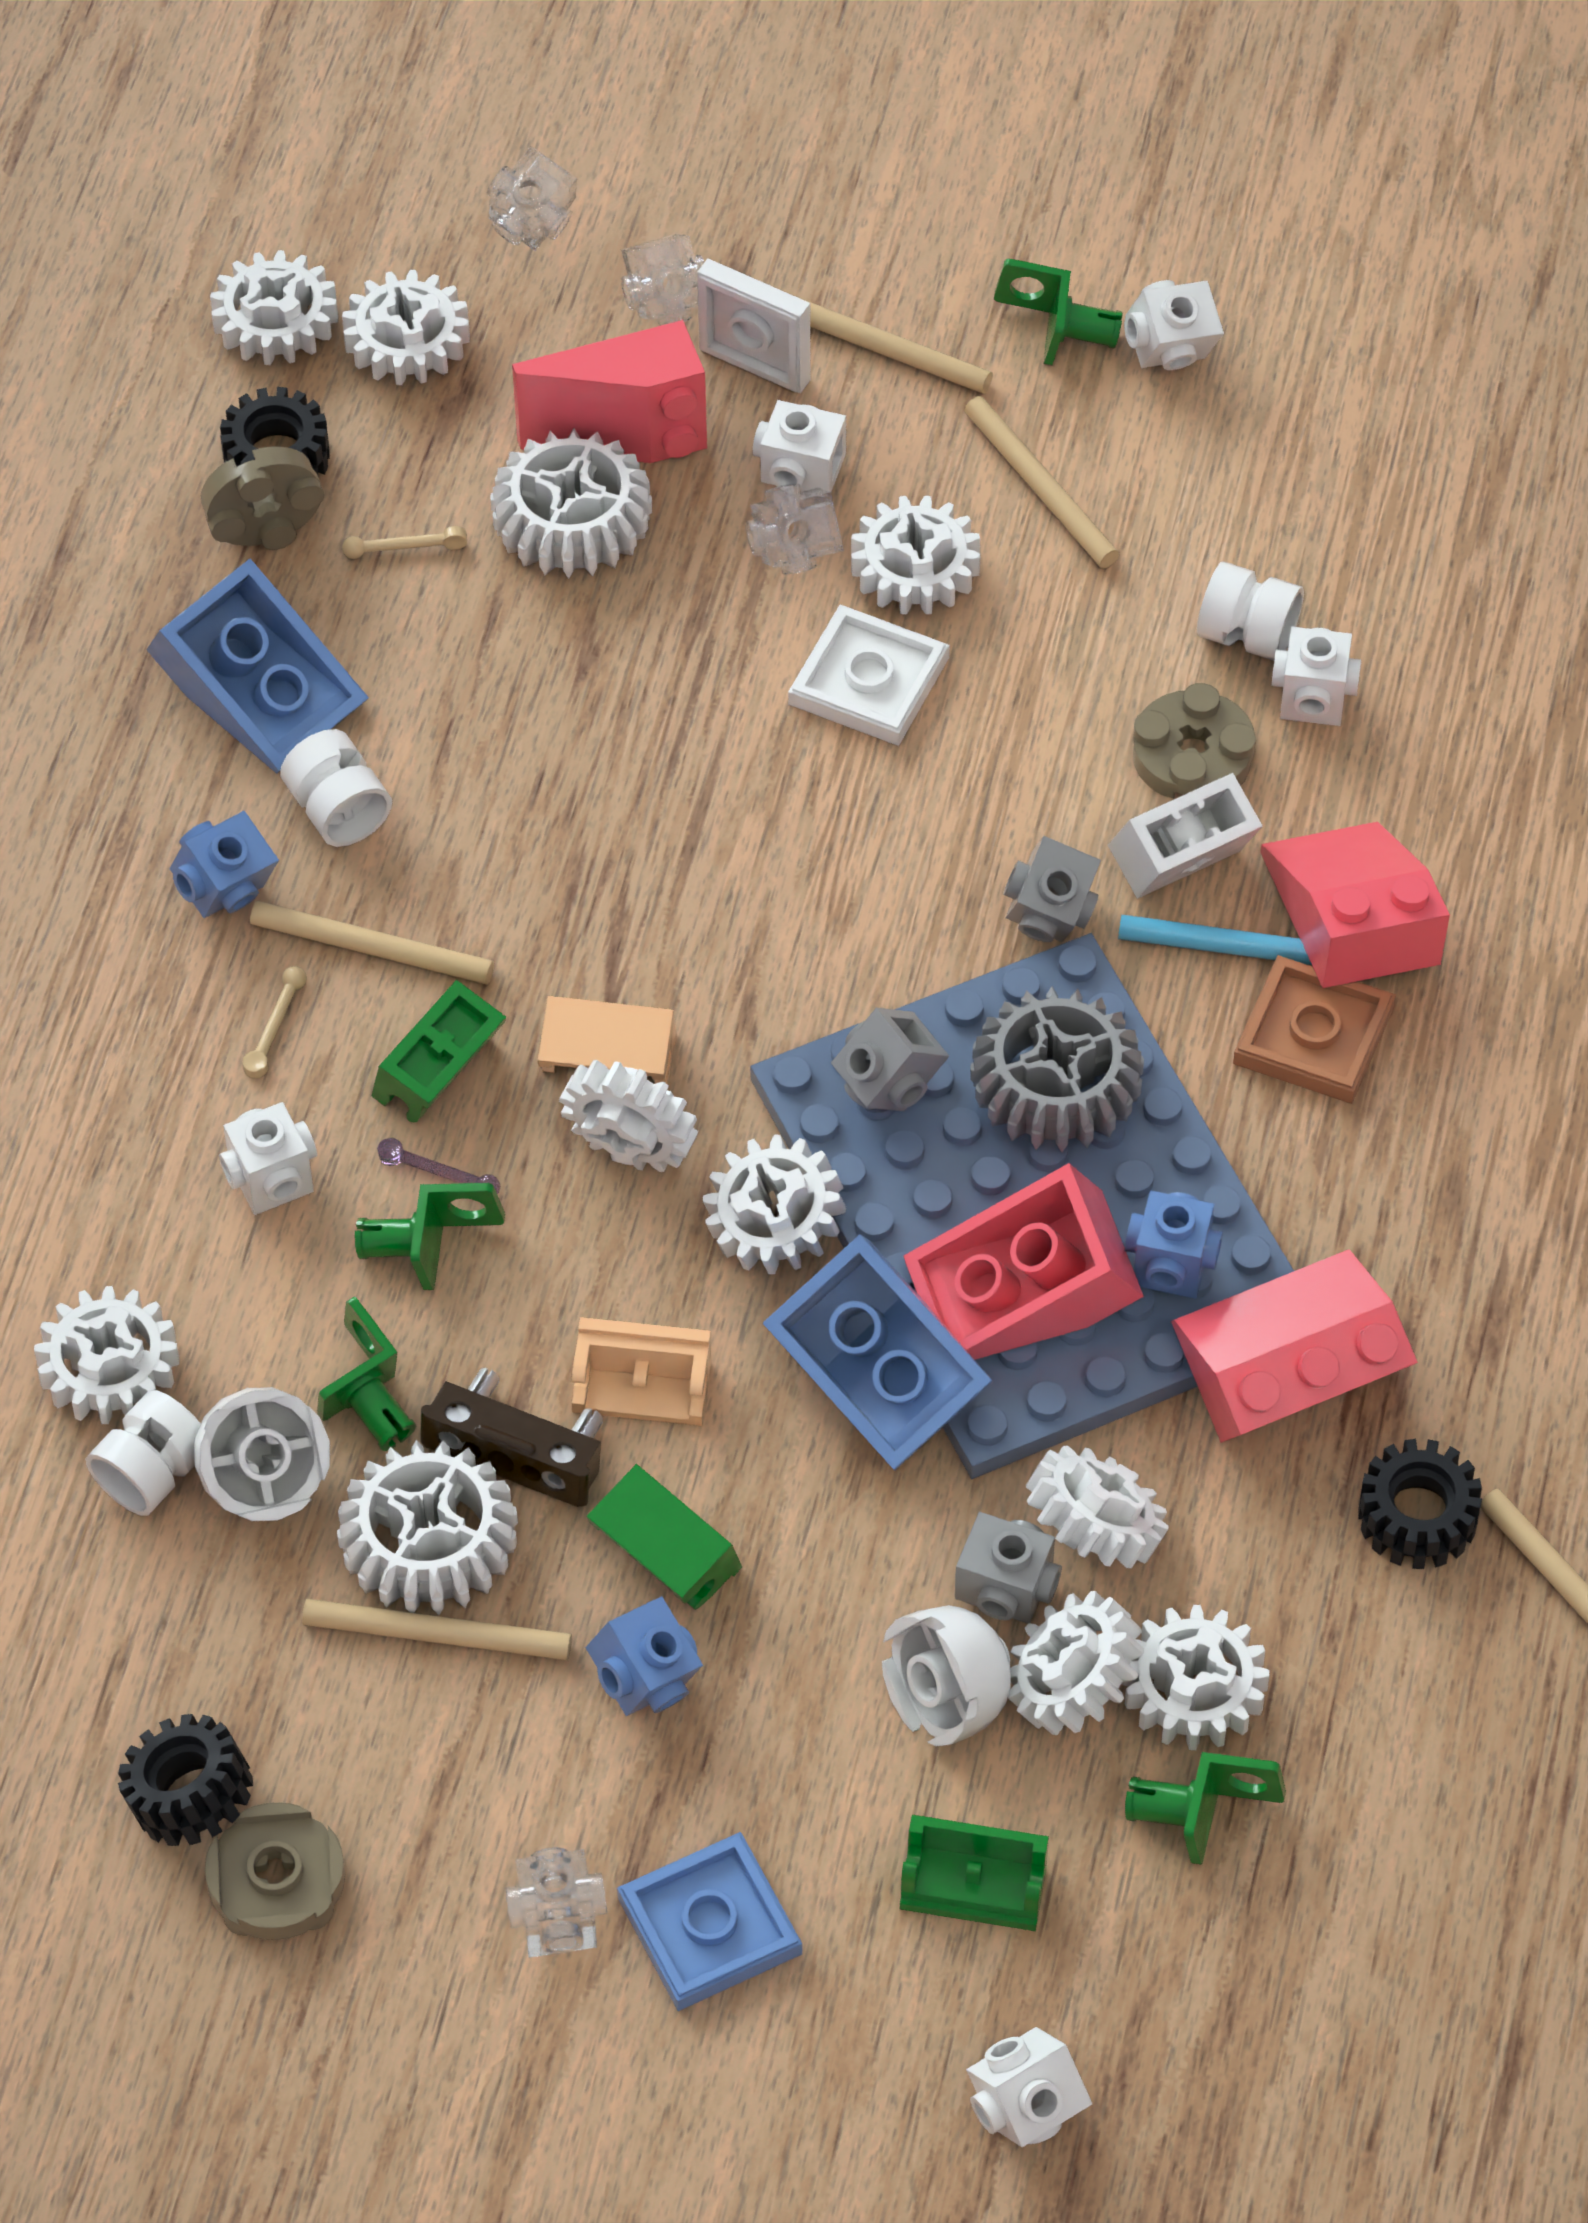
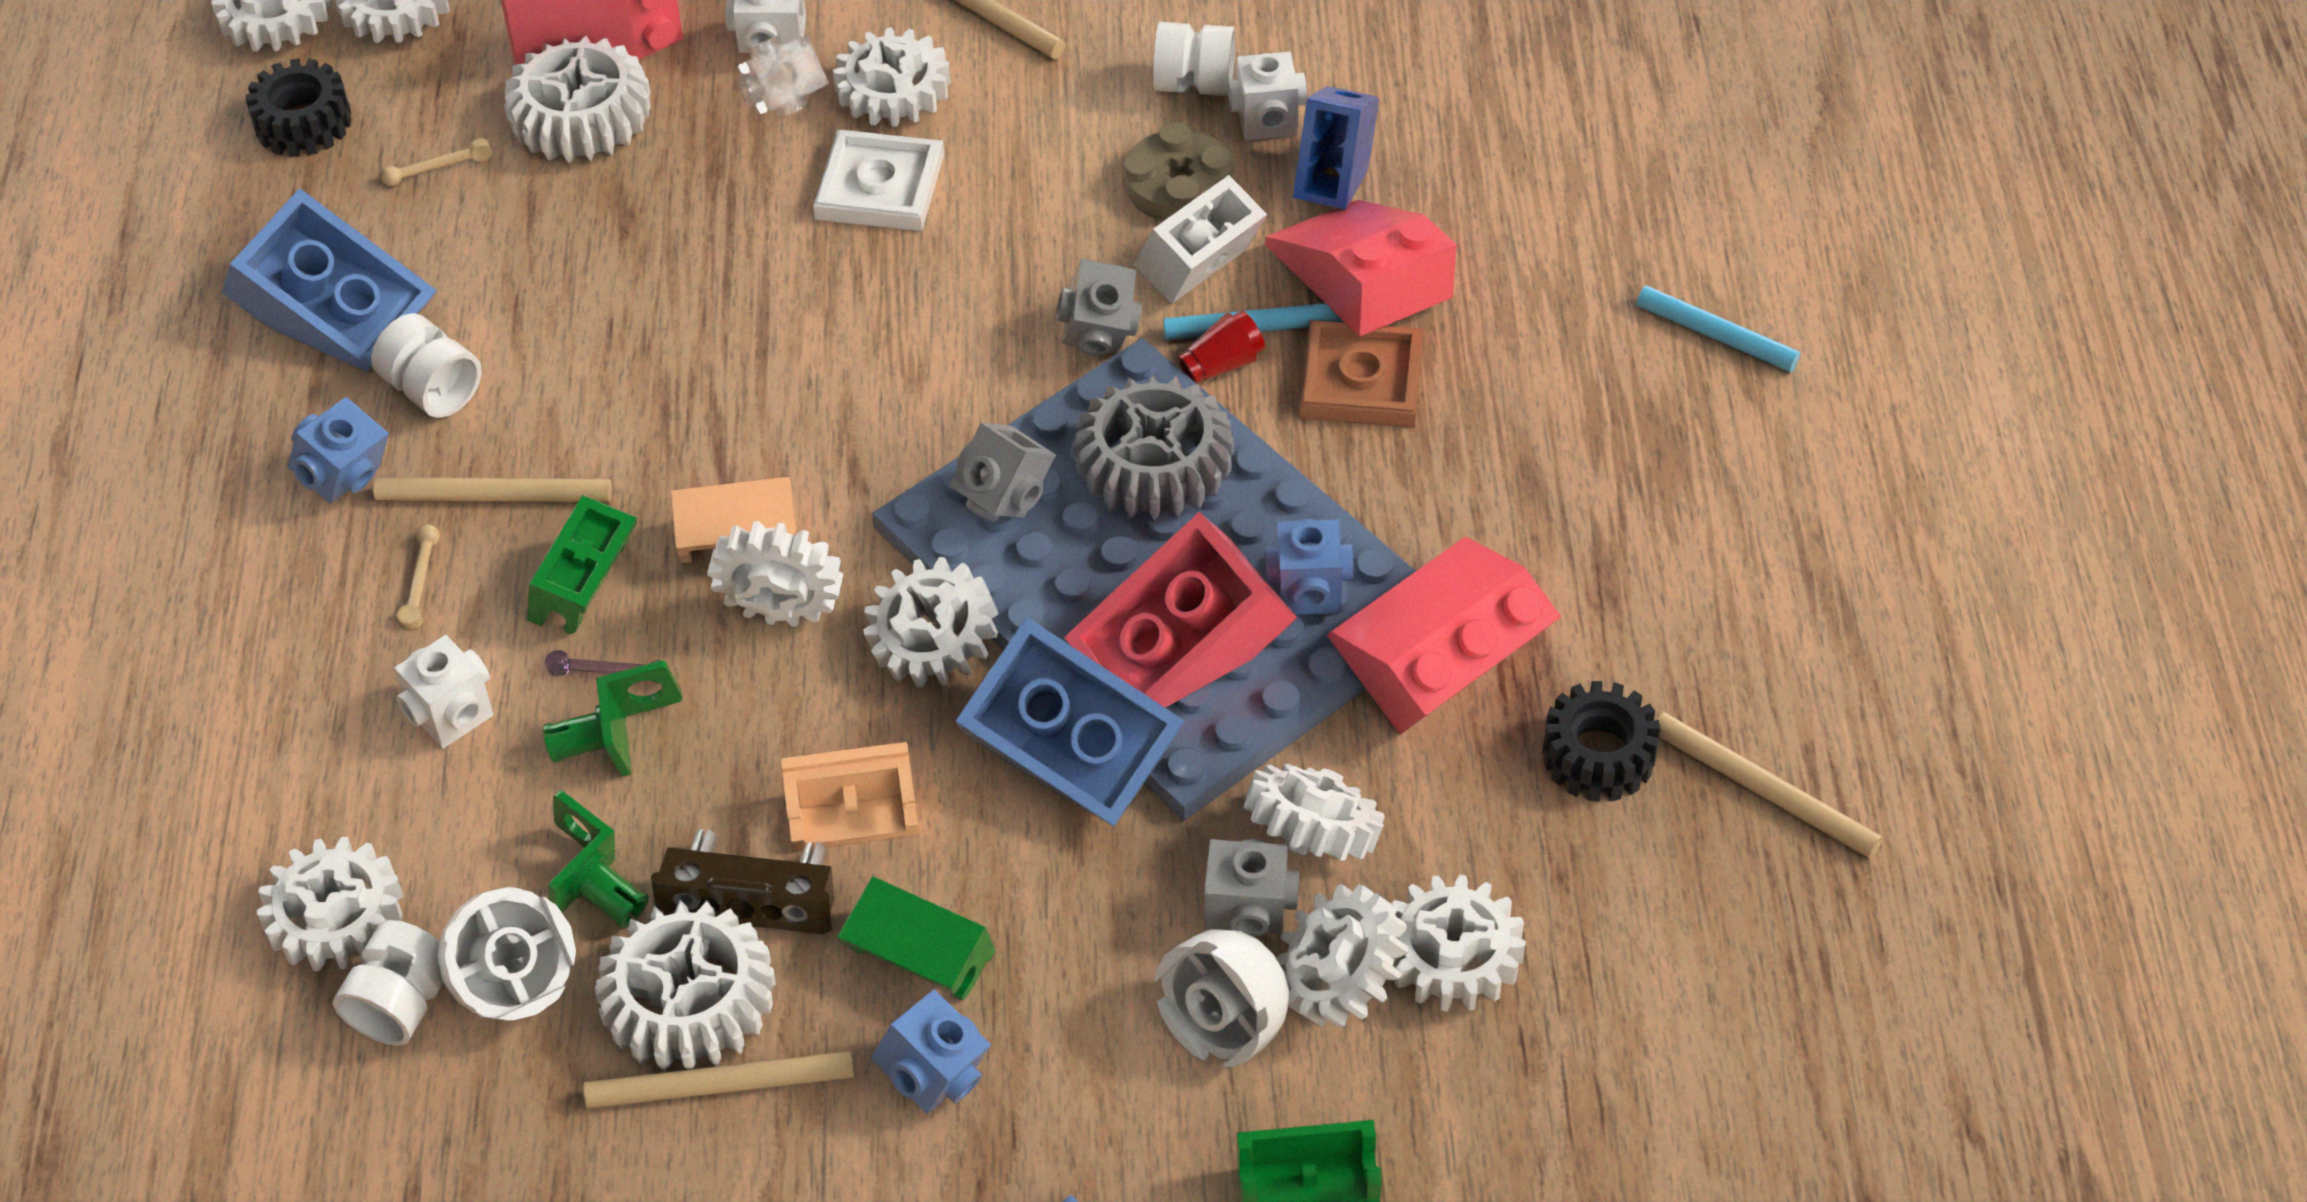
camera: 15 degrees left, 5 degrees down
dark tan plate [200,446,324,550] -> none
green bracket [1125,1752,1286,1865] -> none
none -> red cone [1177,310,1266,384]
none -> blue torso [1293,86,1379,210]

